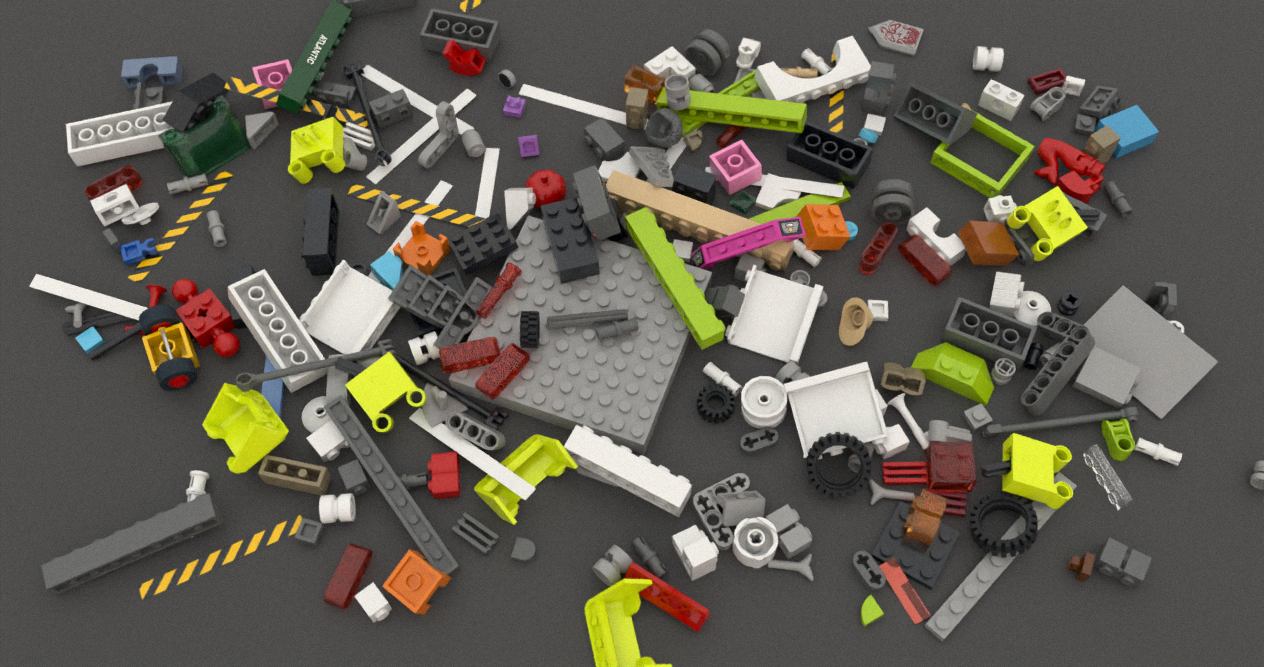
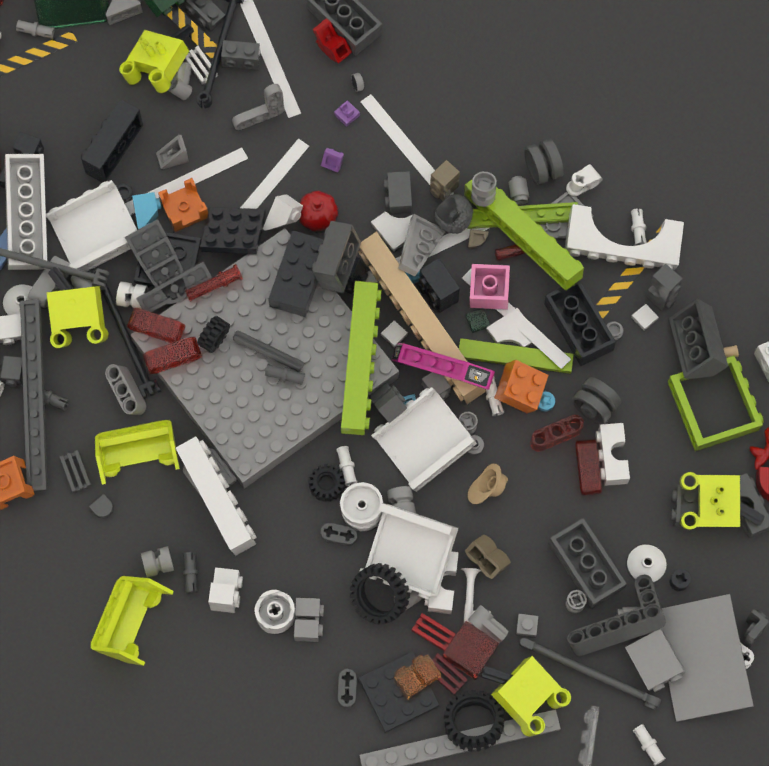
camera: 30 degrees right, 10 degrees up
light grey pin [207,210,227,247] -> none
sticker [348,184,486,227] -> none
white sticker [366,89,476,184] -> none
white sticker [409,408,536,500] -> none
light grey shield [422,383,468,427] -> none
red brick [428,451,461,499] -> none
light grey brick [462,129,485,157] -> none
clear orange piece [624,65,665,105] -> none
red fence [625,562,711,632] -> none
white brick [644,47,696,89] -> none
light grey beam [693,473,750,550] -> none
light grey panel [716,491,766,526] -> none
light grey piece [768,554,814,582] -> none
tan pin [780,67,818,79] -> none
medium azure tile [859,128,878,143] -> none
lime tile [861,595,884,627] -> none
white tile [867,300,888,322] -> none
light grey tile [868,20,924,56] -> none
light grey piece [869,479,914,505] -> none
clear red sticker [879,558,930,624] -> none
lime wedge [911,342,994,406] -> none
dark orange brick [958,221,1019,266] -> none
white brick [984,196,1017,224] -> none
white brick [990,272,1024,317] -> none
black pin [1024,343,1044,370] -> none
lime piece [1101,418,1135,461] -> none

